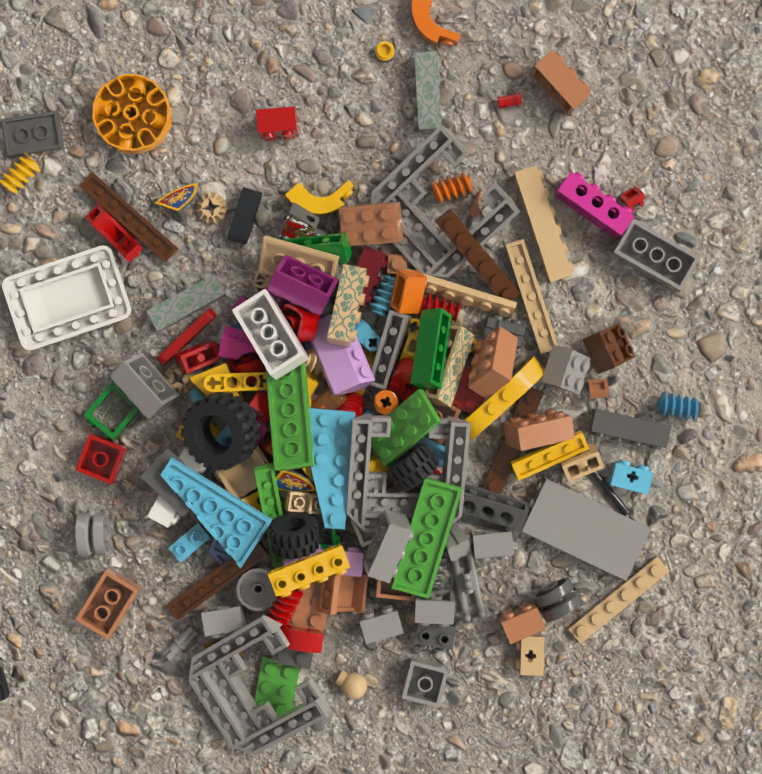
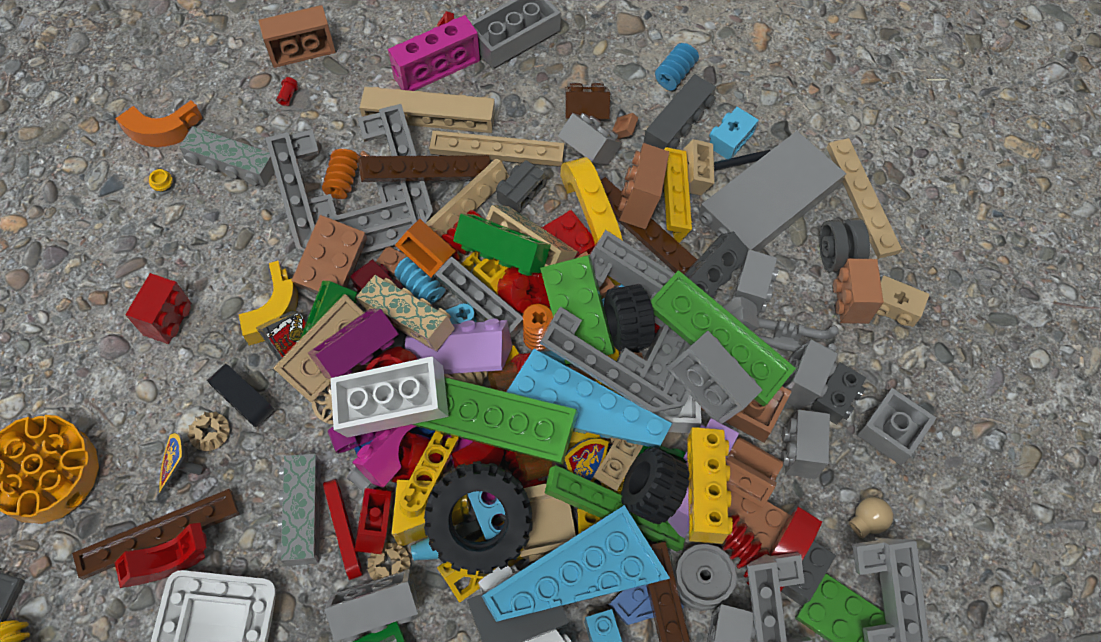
camera: 70 degrees left, 25 degrees down
nougat brick [468,327,518,399] -> none

